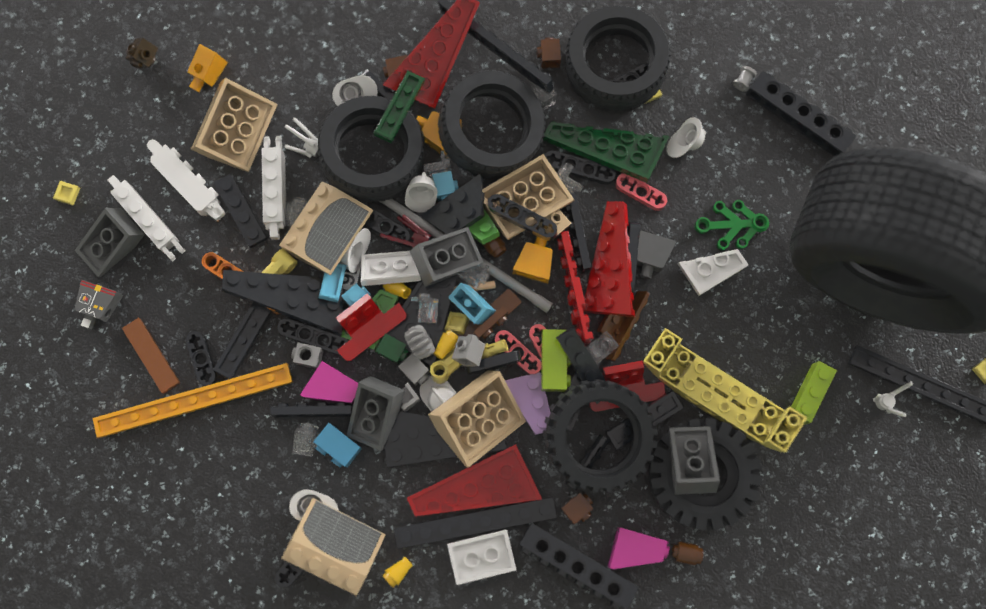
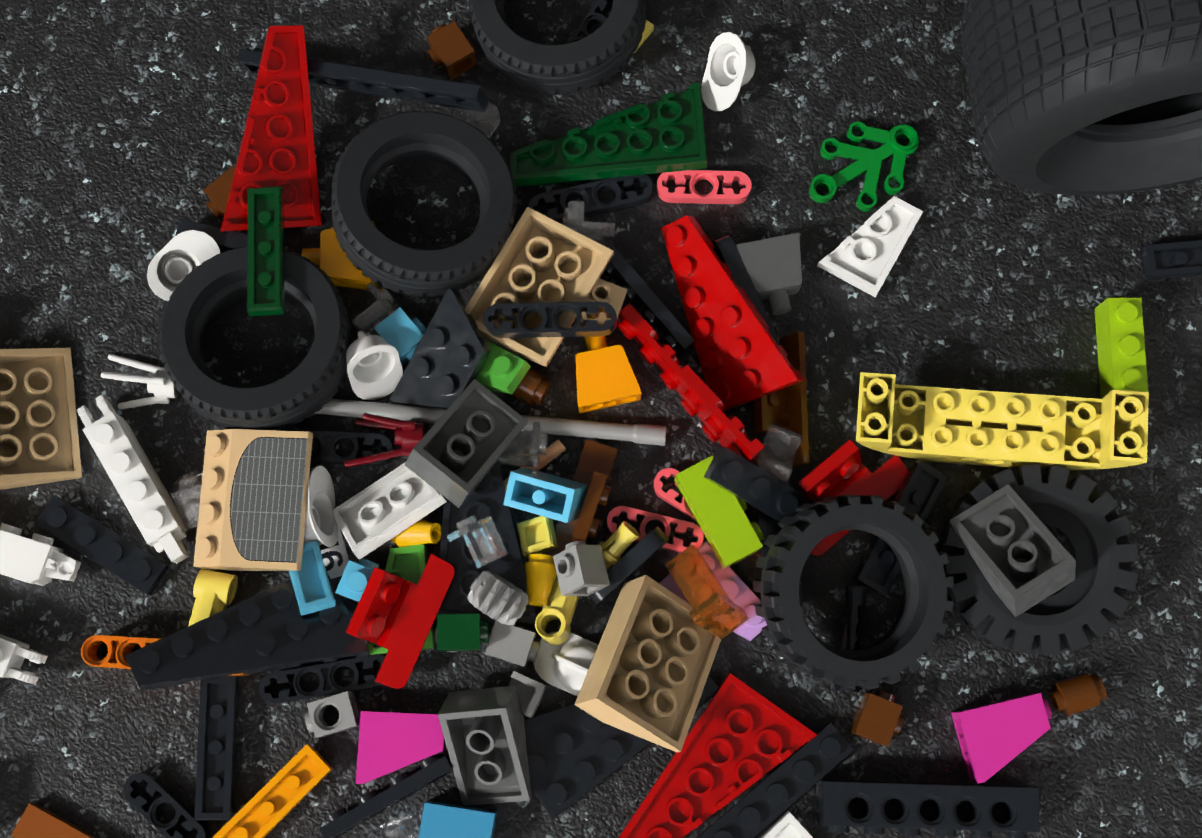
camera: 25 degrees left, 0 degrees up
none -> clear orange bracket [665,545,749,639]

